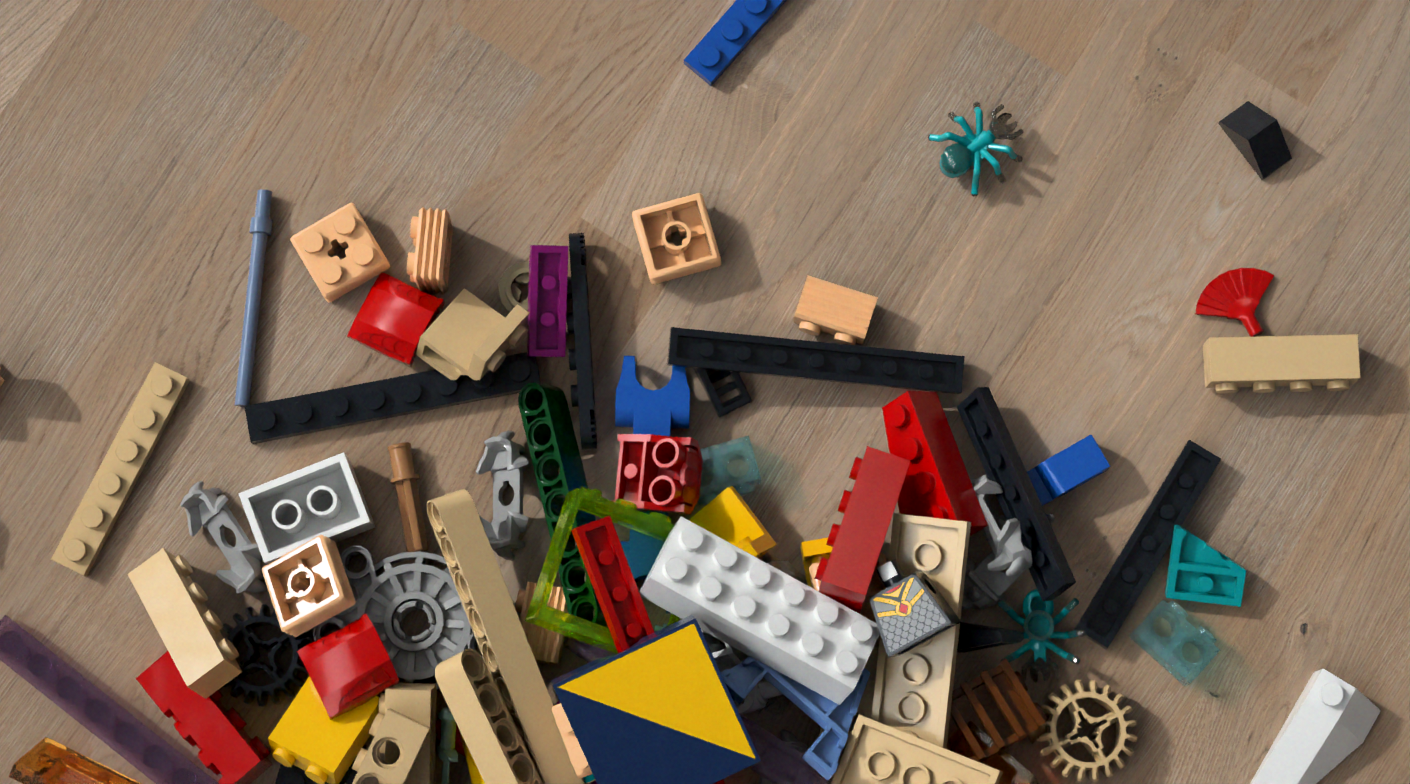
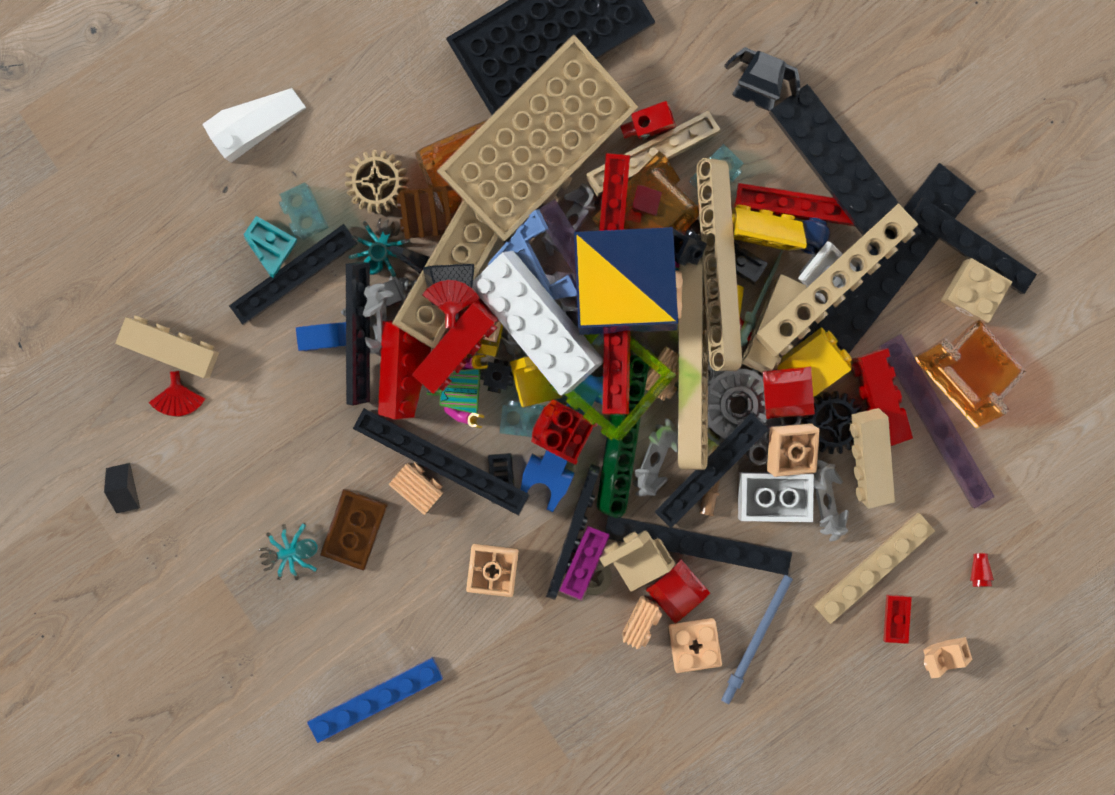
camera: 165 degrees left, 10 degrees up
none -> reddish brown tile [320,489,388,571]
none -> red hand [422,280,480,328]
none -> torso [427,355,488,428]
none -> black brick [480,358,514,394]
none -> black plate [655,412,770,528]
none -> red plate [883,594,912,644]

